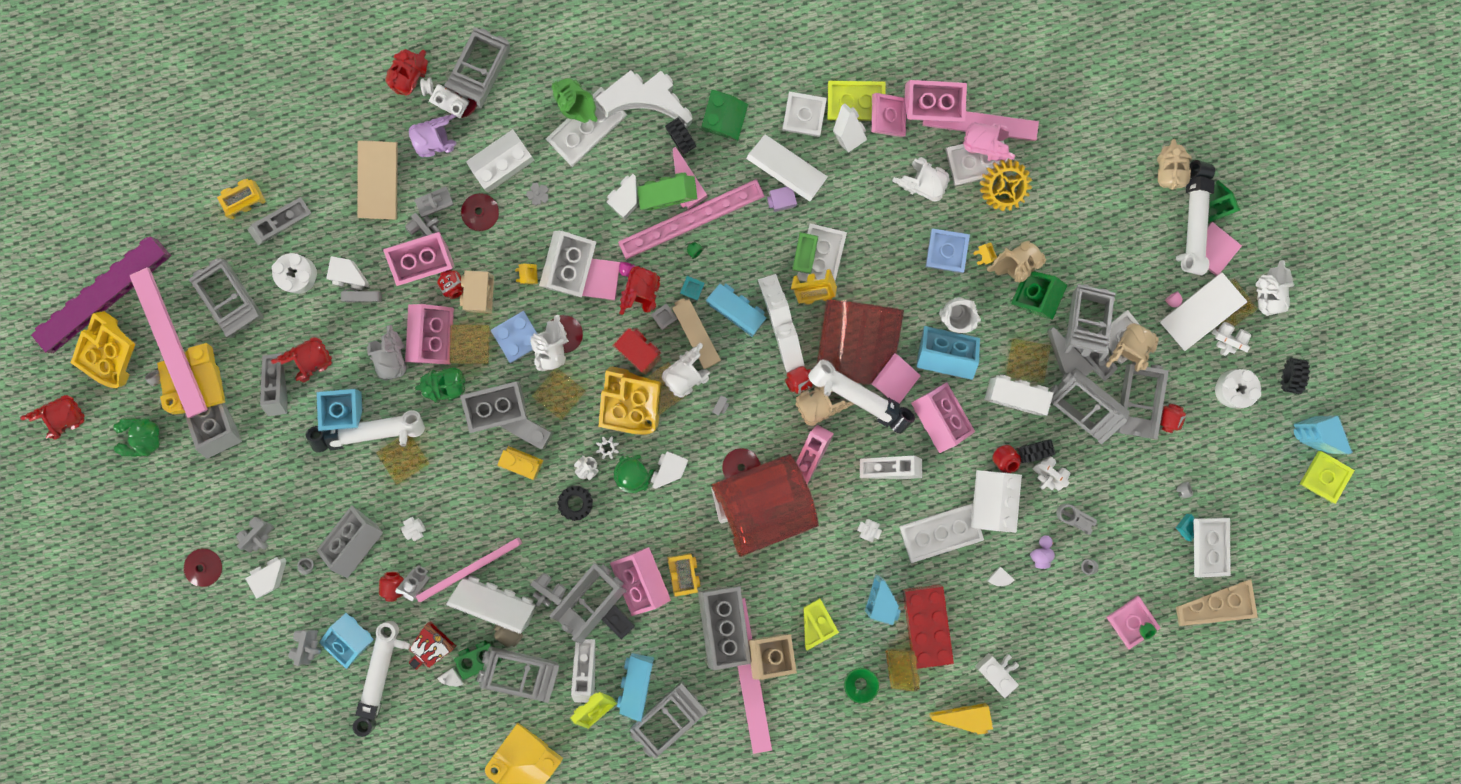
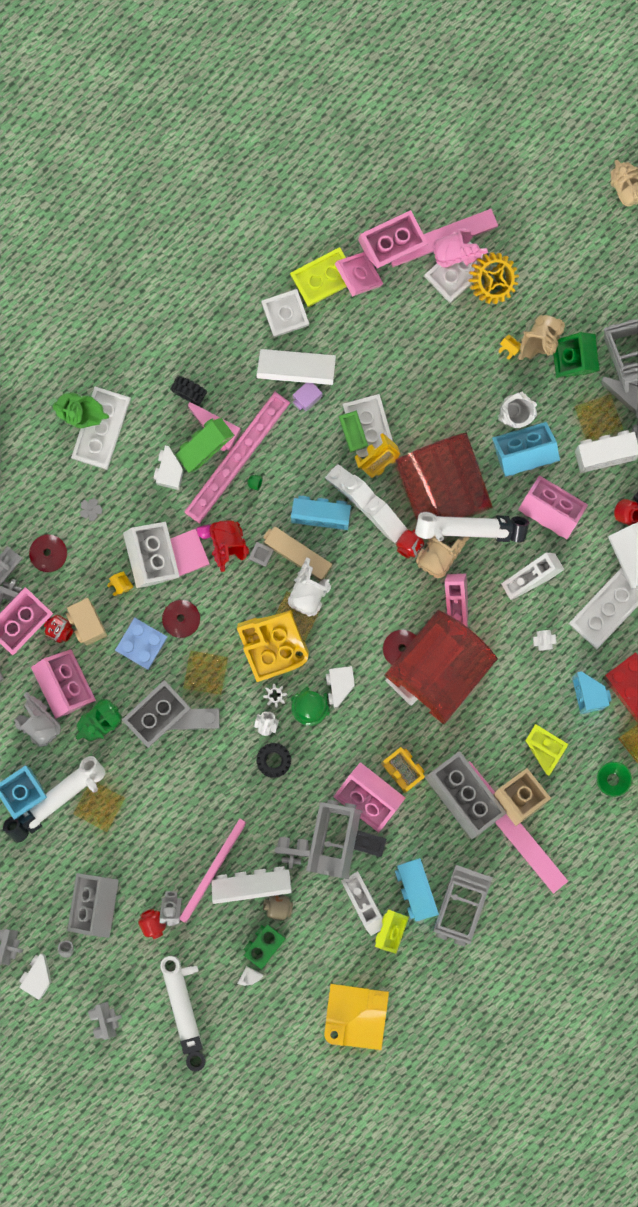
camera: 25 degrees left, 5 degrees down
medium azure slope [319,613,374,669] -> none
white gear [401,517,425,541] -> none
torso [409,621,457,670] -> none
clear yellow tile [450,325,490,364] -> none
white slope [466,129,535,193] -> none
light grey door [477,646,559,703] -> none
yellow window [497,446,543,480] -> none
white helmet [530,315,569,372] -> none
white arch [595,70,692,128] -> none
red brick [613,328,662,375] -> none
teal plate [680,276,705,301] -> none
green slope [701,90,748,141] -> none
light grey plate [712,395,729,416] -> none
white slope [833,103,867,153] -> none
bright pink tile [872,354,921,403] -> none
white helmet [892,157,950,201] -> none
light blue plate [925,229,970,273] -> none

